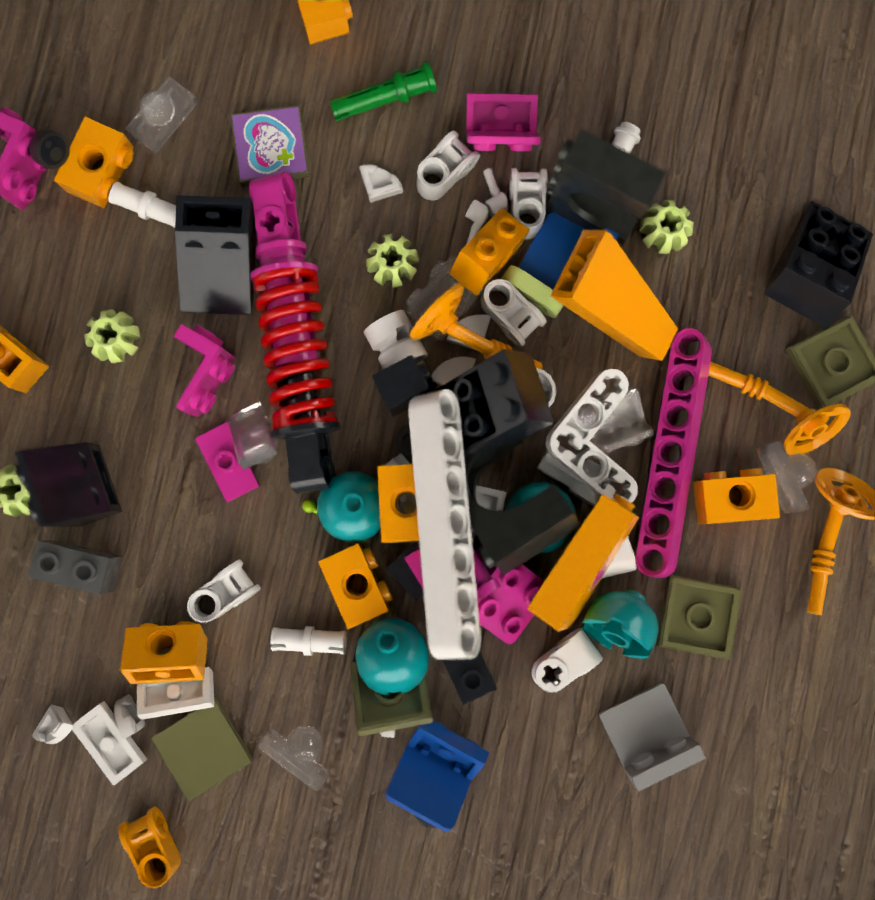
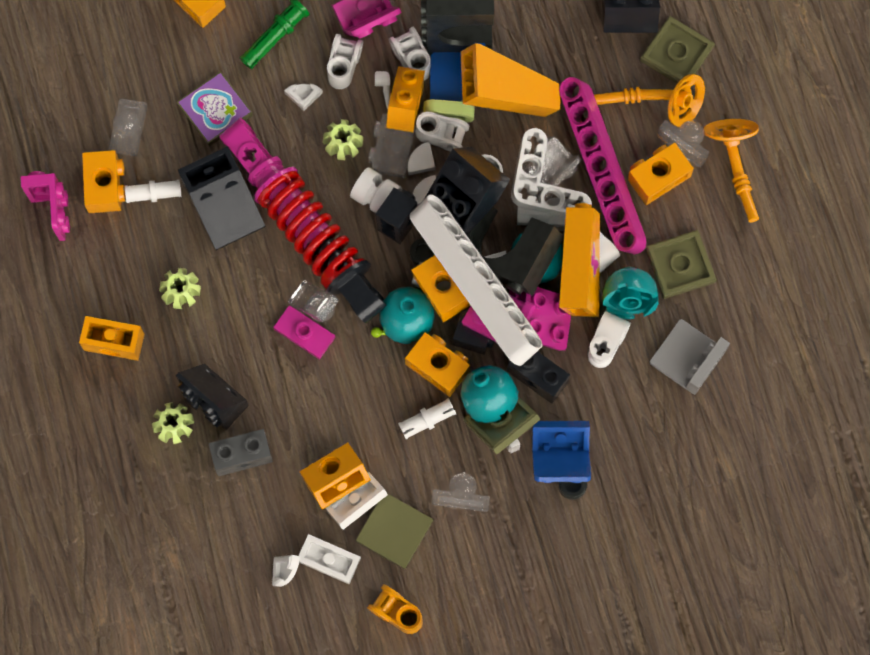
camera: 25 degrees left, 10 degrees down
pearl dark grey tile [30,129,70,169] -> none
white tile [114,694,146,740] -> none
dark pink bracket [174,324,236,417] -> none
white piece [187,559,261,623] -> none
light orange dish [409,283,542,369] -> none
white hand [483,168,508,217] -> none
yellowish green piece [640,200,694,254] -> none

